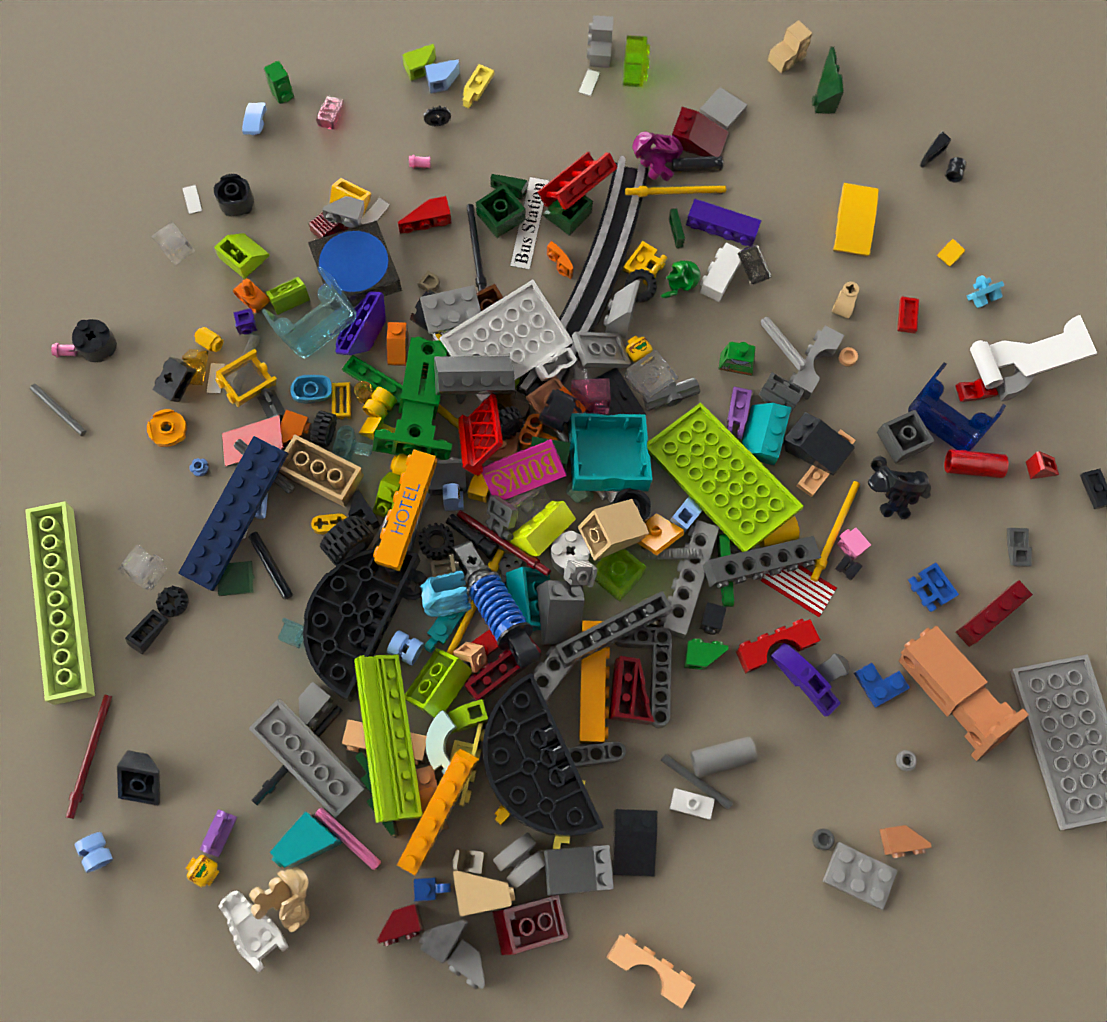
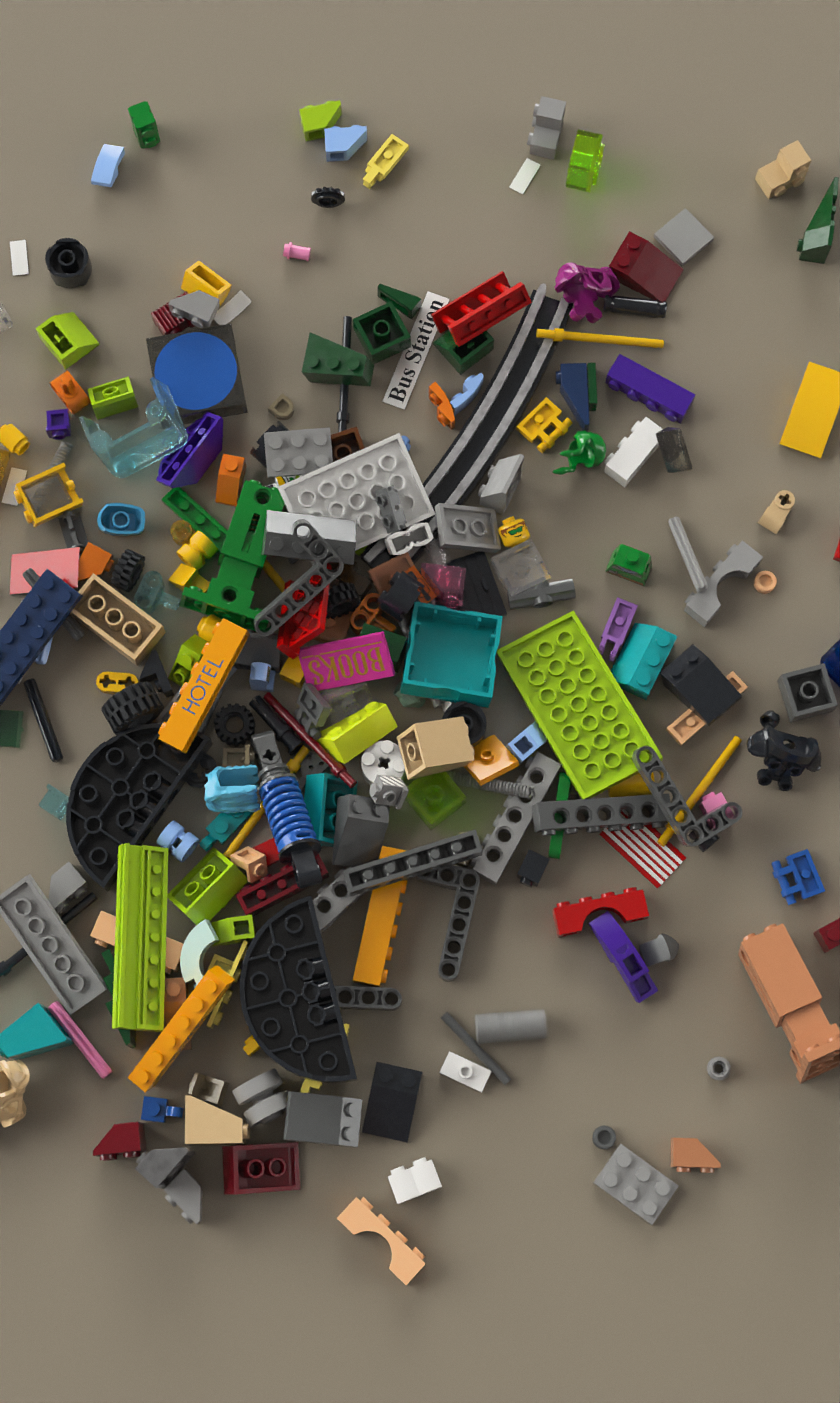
camera: 15 degrees right, 5 degrees up
clear pink slope [316,96,344,130] -> none
yellow tile [332,382,351,419] -> none
red slope [398,196,451,234] -> none
dark red wedge [609,656,654,725] -> none
black tyre [624,269,657,303] -> none
green slope [684,639,728,670] -> none
dark grey brick [759,372,804,413] -> none
blue plate [854,663,910,708] -> none
none -> dark grey beam [254,519,344,637]
none -> dark green wedge [302,332,374,386]
none -> dark grey hinge [375,485,407,534]
none -> white brick [388,1157,442,1204]
none -> light blue slope [450,373,484,416]
none -> dark blue slope [555,363,589,432]
none -> dark grey beam [632,746,743,847]

